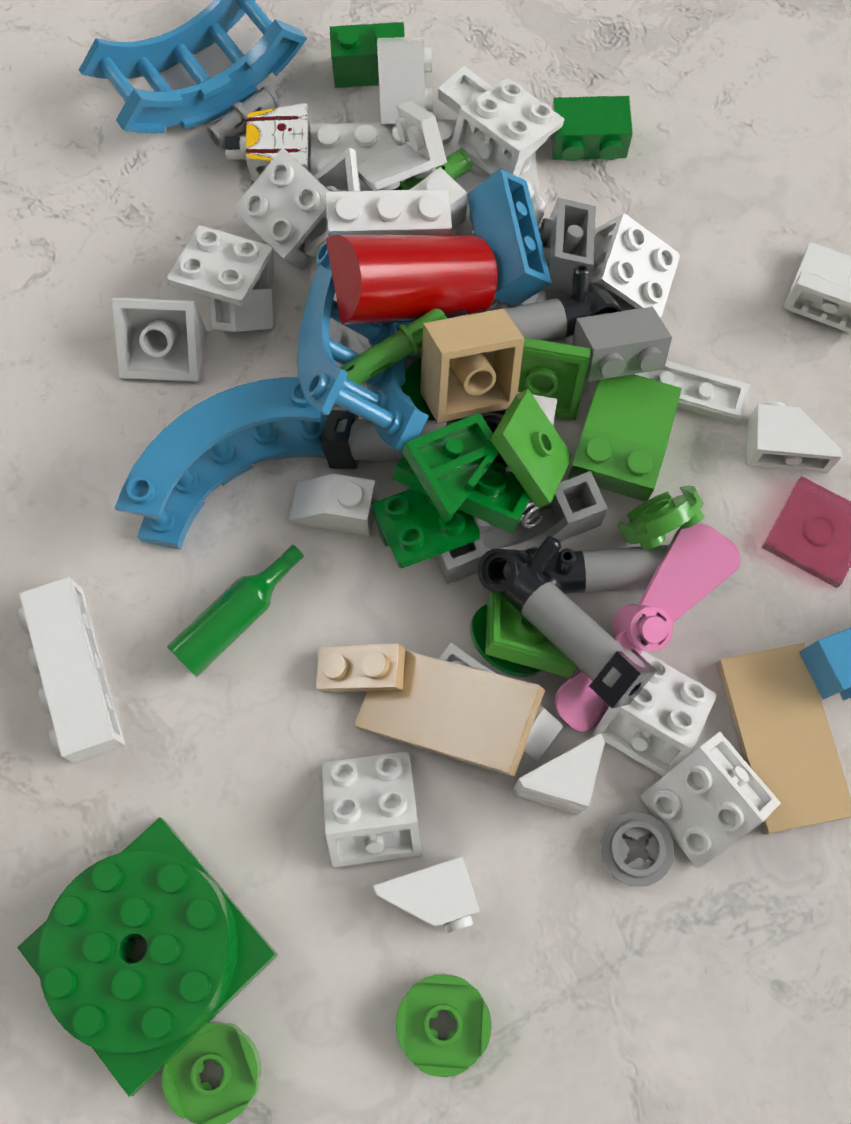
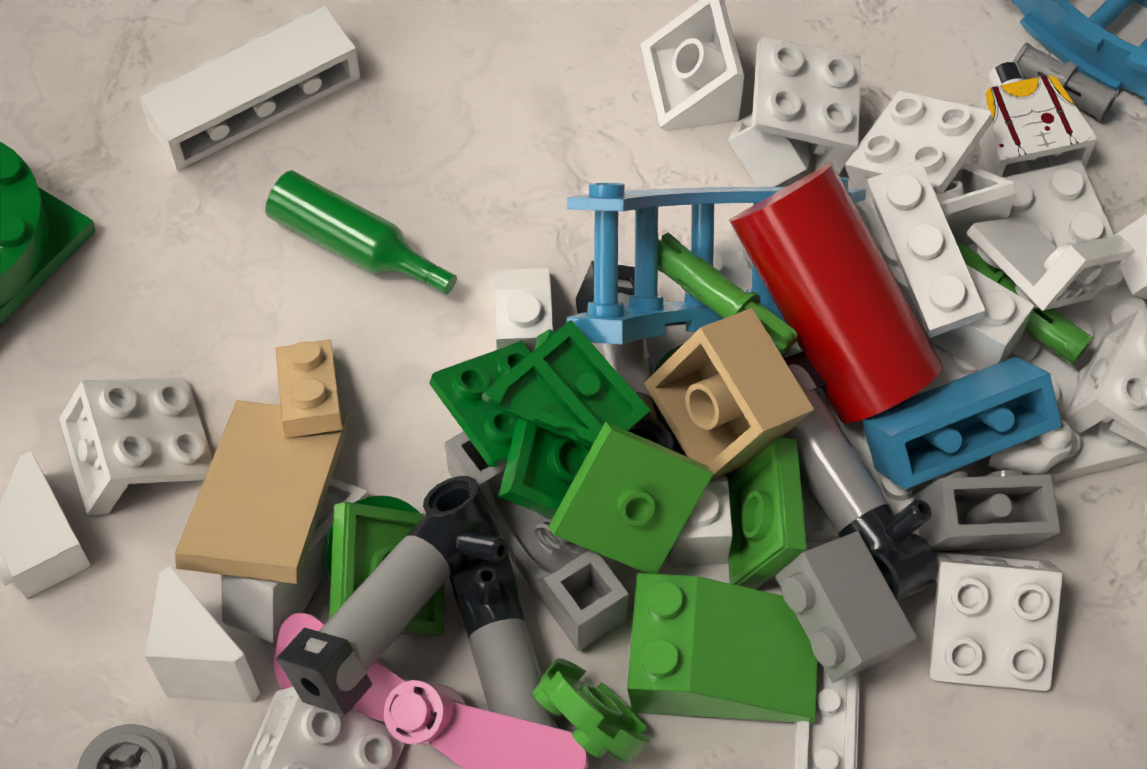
camera: 75 degrees right, 10 degrees down
dark azure fence [115,377,327,550] -> none

